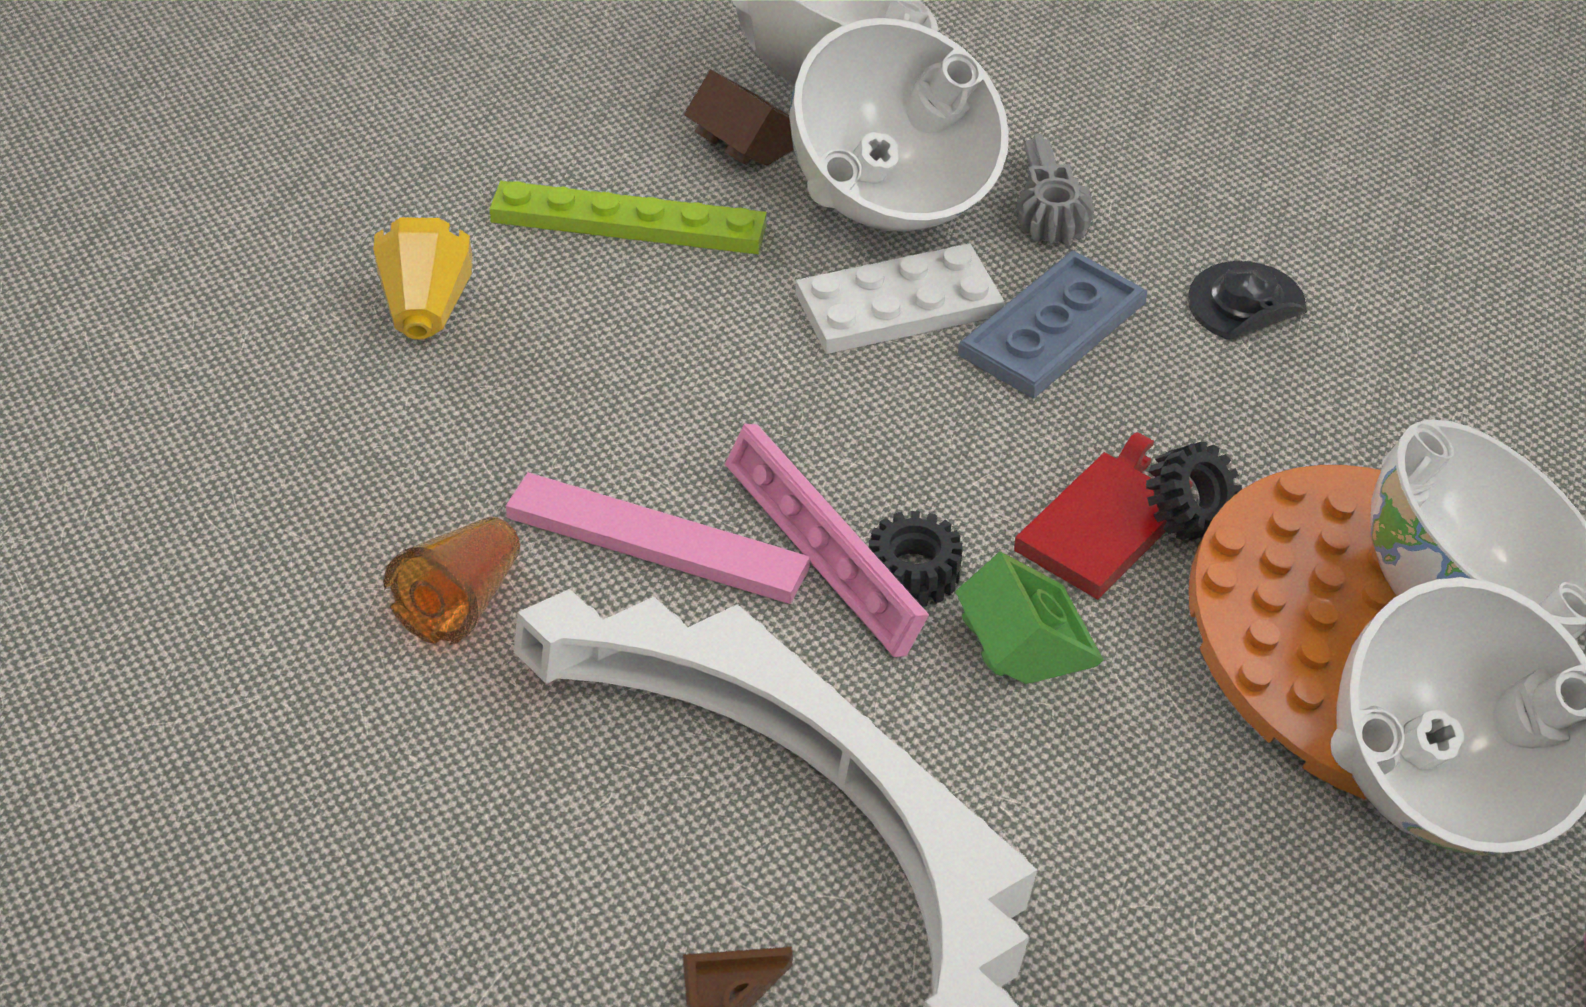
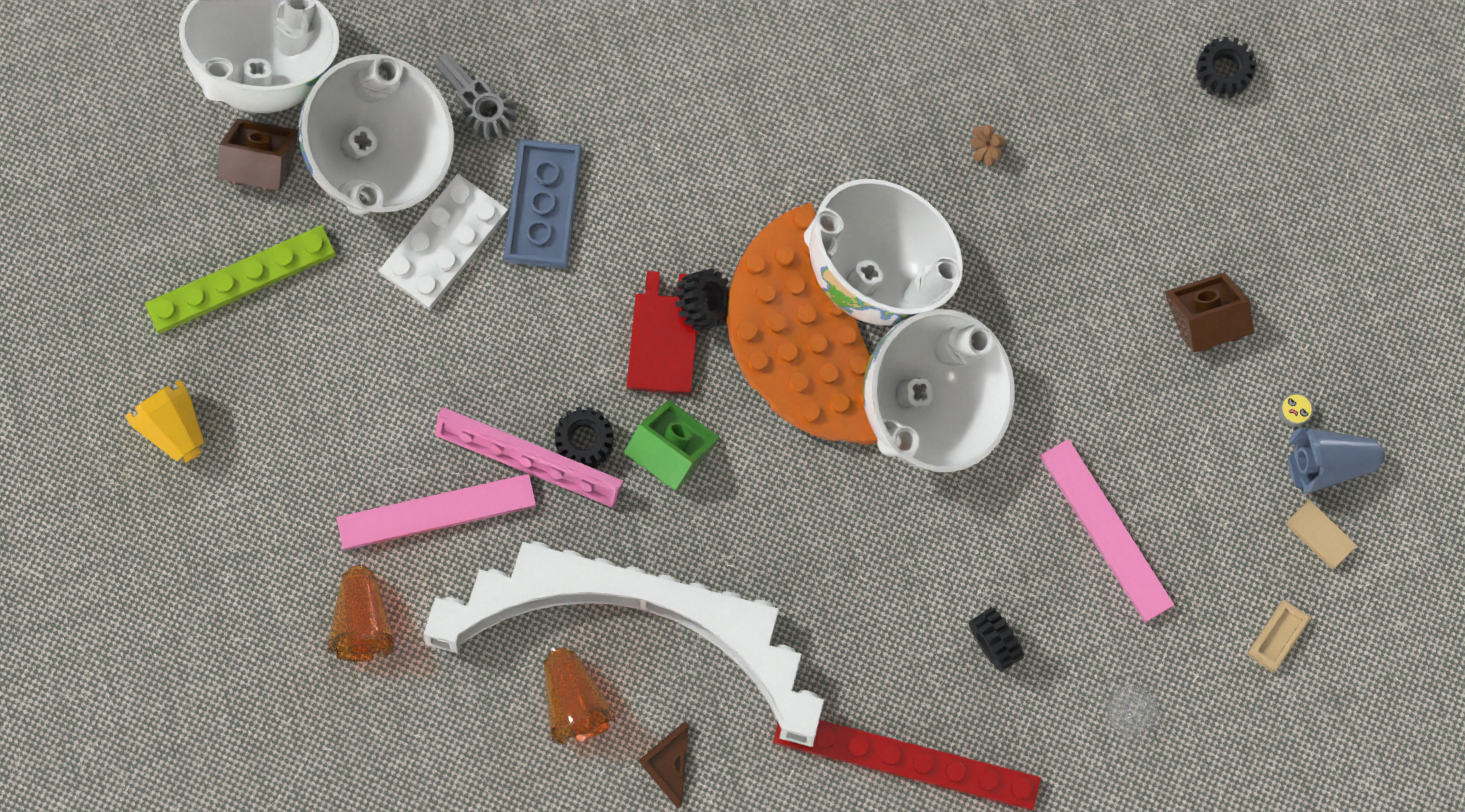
camera: 35 degrees left, 30 degrees up
black hat [1188,261,1307,340] -> none
none -> clear orange cone [544,647,616,745]

